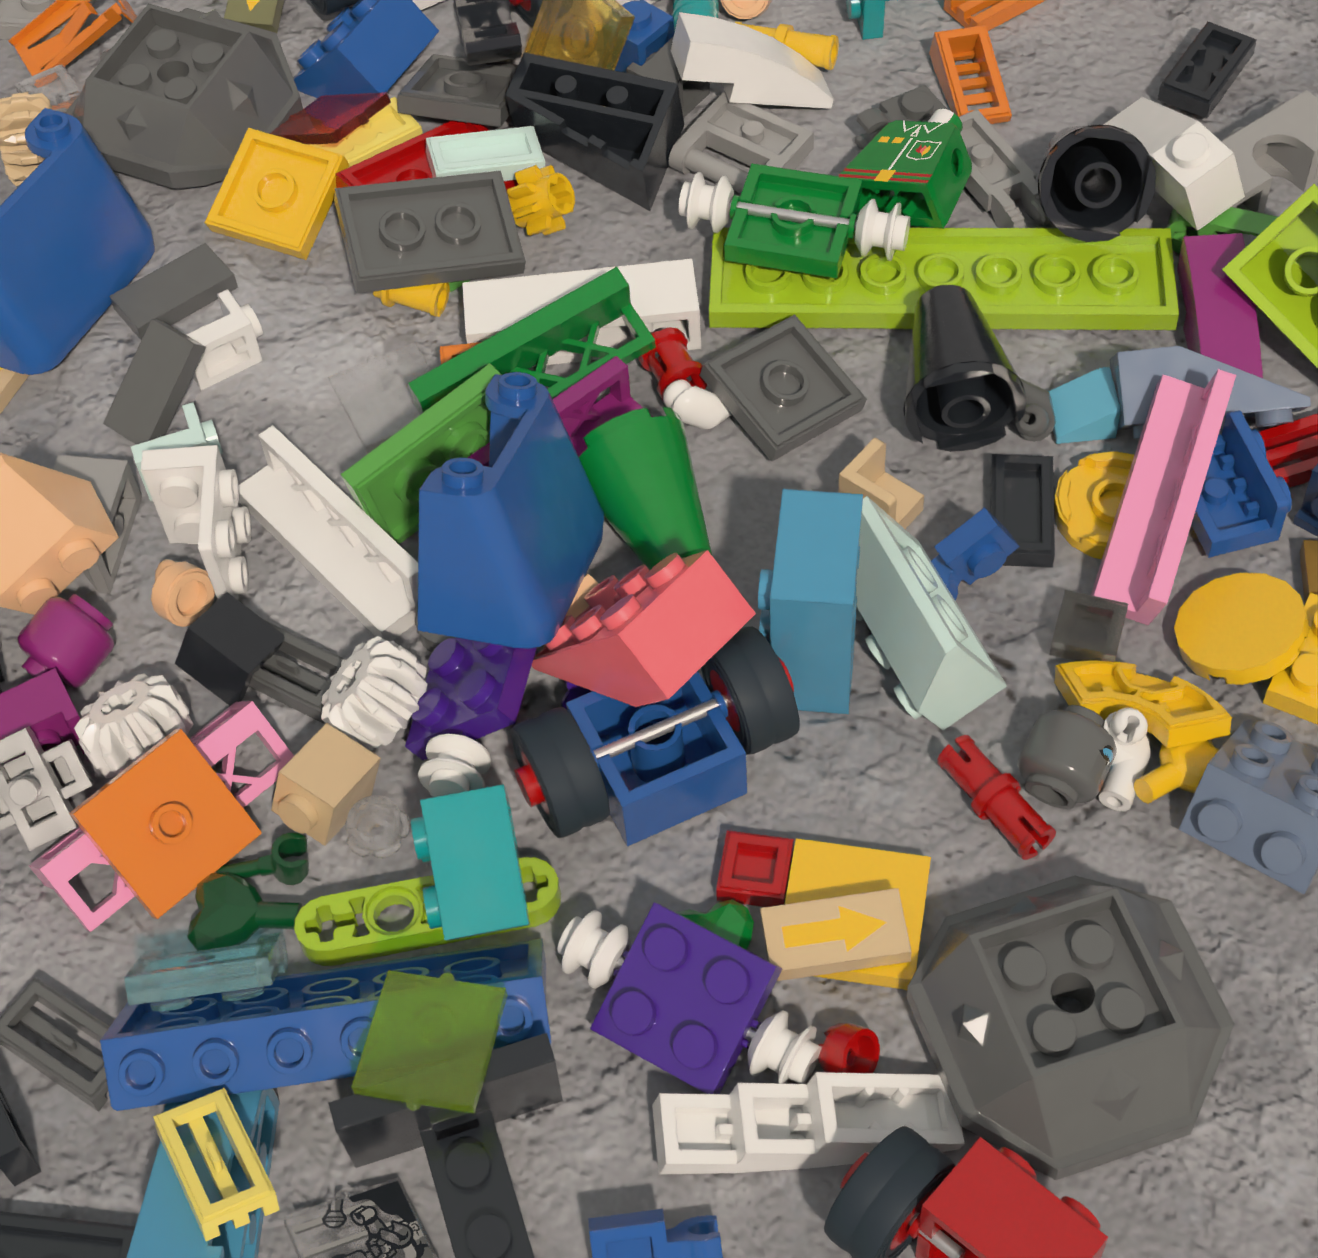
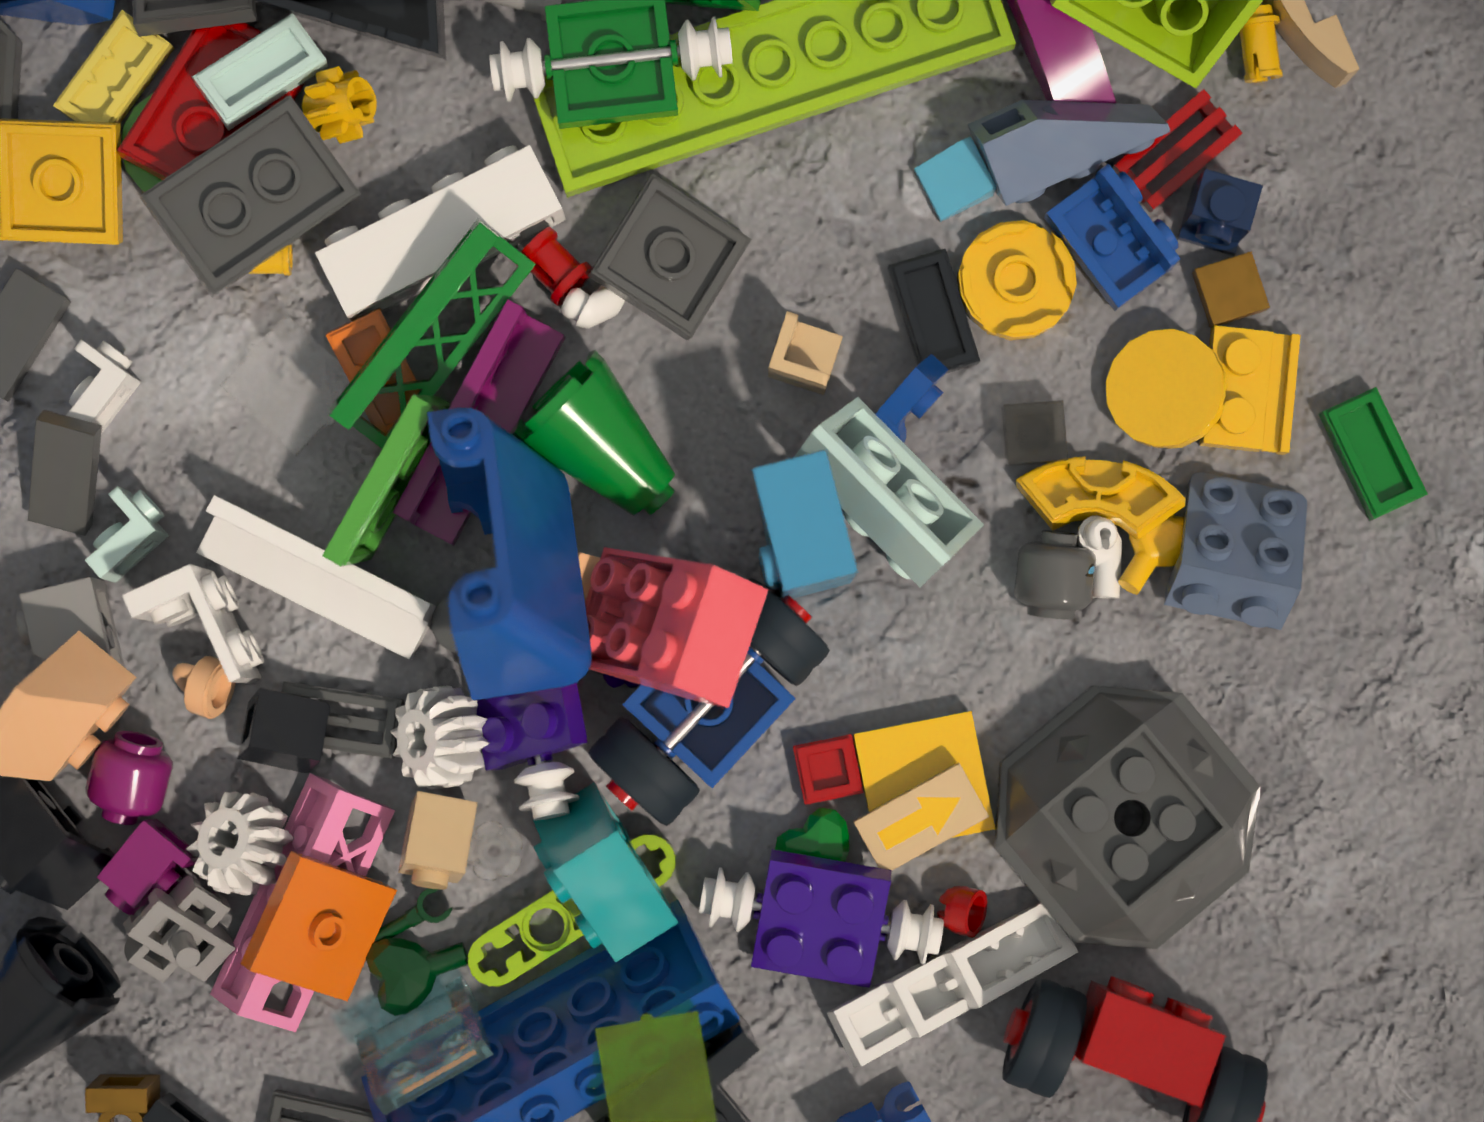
camera: 25 degrees left, 30 degrees up
clear red piece [269,92,391,144] -> none
black cone [903,285,1027,452] -> none
red pin [937,735,1056,860] -> none
dark grey arm [1015,377,1056,442] -> none
bright pink fence [1088,369,1236,625] -> none

